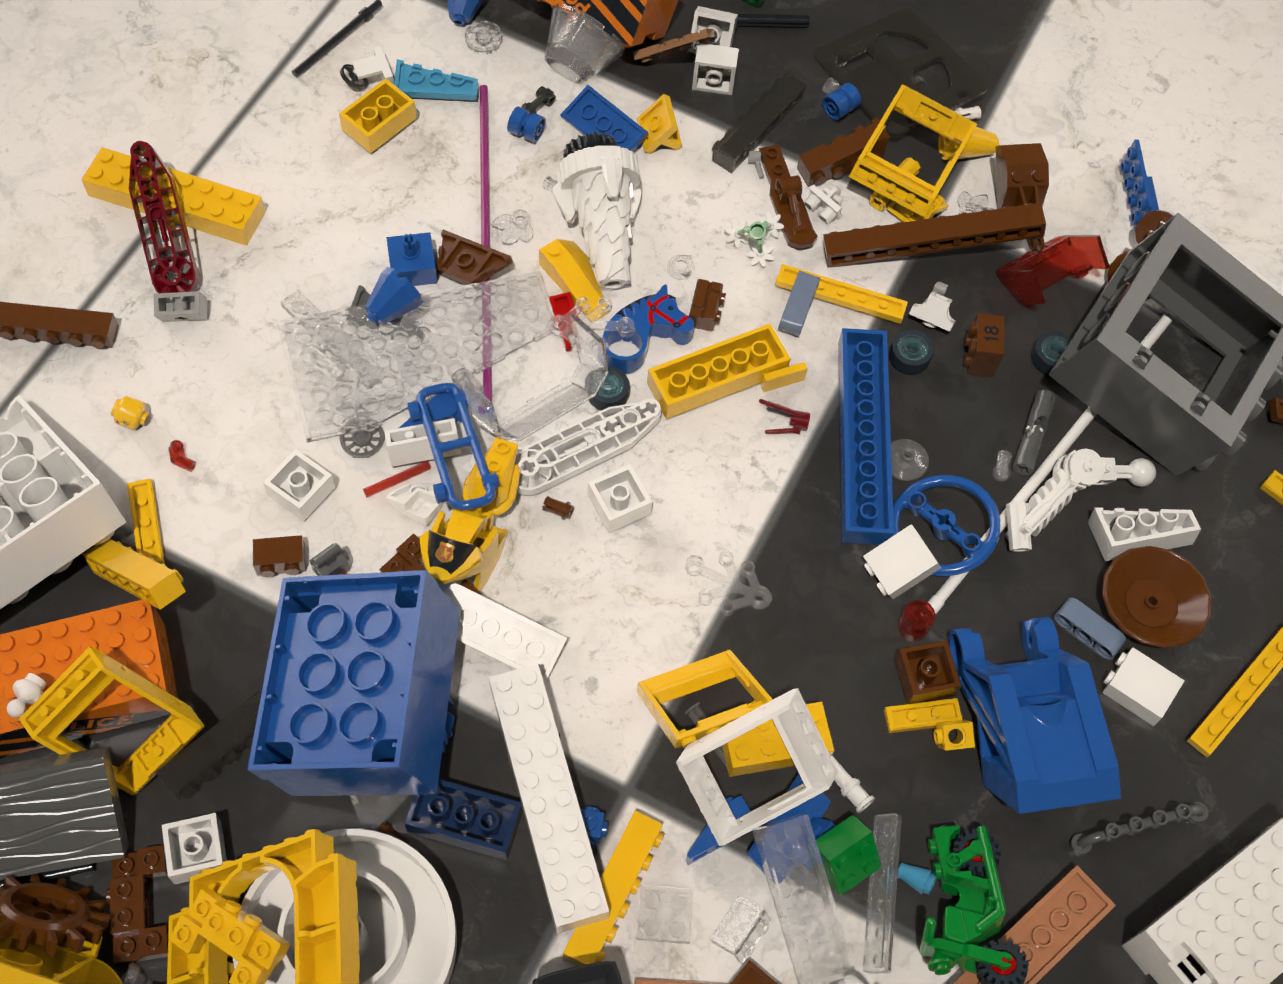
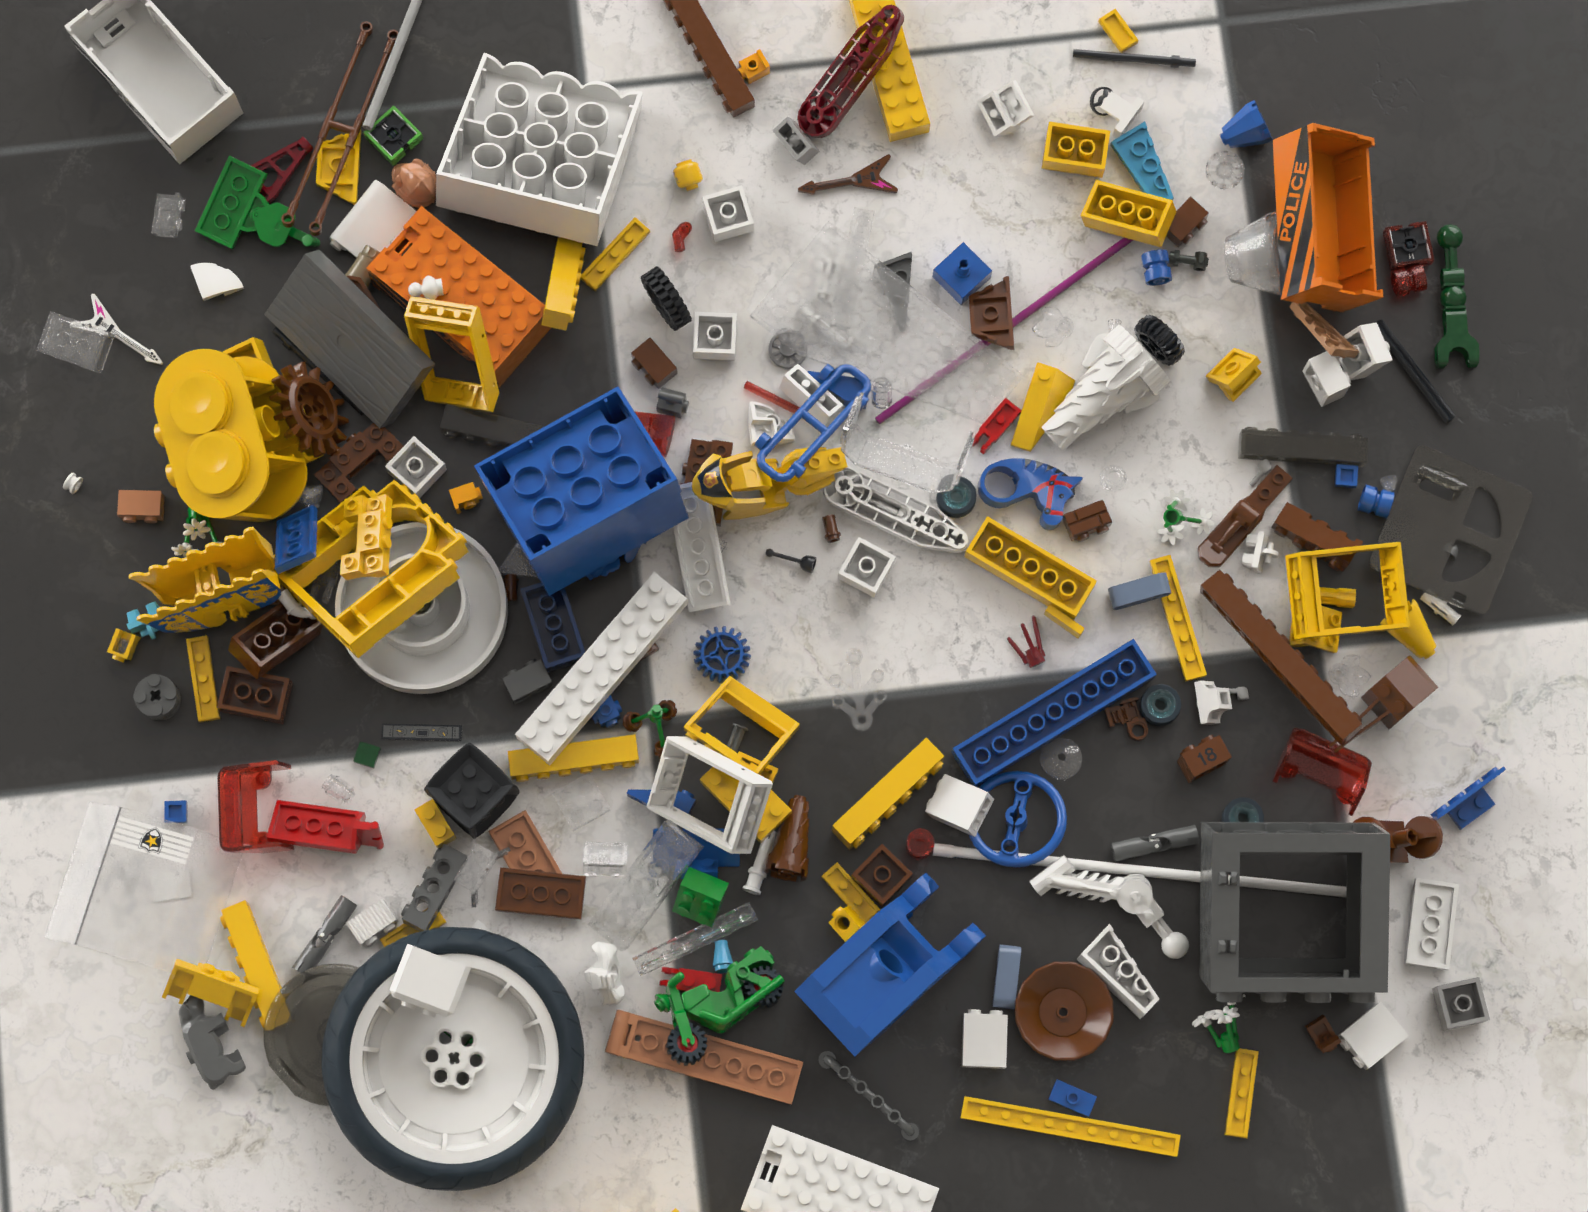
camera: 60 degrees right, 15 degrees up
blue cone [365,267,423,325] -> none
clear plant [548,297,636,352] -> none
blue tile [560,85,649,152] -> none
clear pin [992,451,1012,481] -> none
none -> light orange brick [449,482,483,514]
none -> dark grey brick [502,659,553,704]
none -> plant [623,700,677,758]
none -> black tyre [640,266,692,331]
none -> red hinge [659,967,722,992]
none -> blue gear [693,626,751,684]
none -> white brick [702,185,754,243]
none -> light orange brick [737,49,770,85]
none -> reddish brown cone [764,795,810,882]
none -> black hinge [766,549,817,573]
none -> reddish brown piece [798,154,898,195]
none -> yellow brick [832,737,944,850]
none -> white brick [977,80,1034,137]
none -> blue plate [1048,1079,1097,1117]
none -> yellow brick [1080,180,1176,247]
none -> yellow tile [1098,9,1139,53]
none -> reddish brown piece [1104,697,1148,741]
none -> reddish brown brick [1166,196,1209,248]
none -> plant [1192,994,1246,1053]
none -> blue plate [1335,464,1358,488]

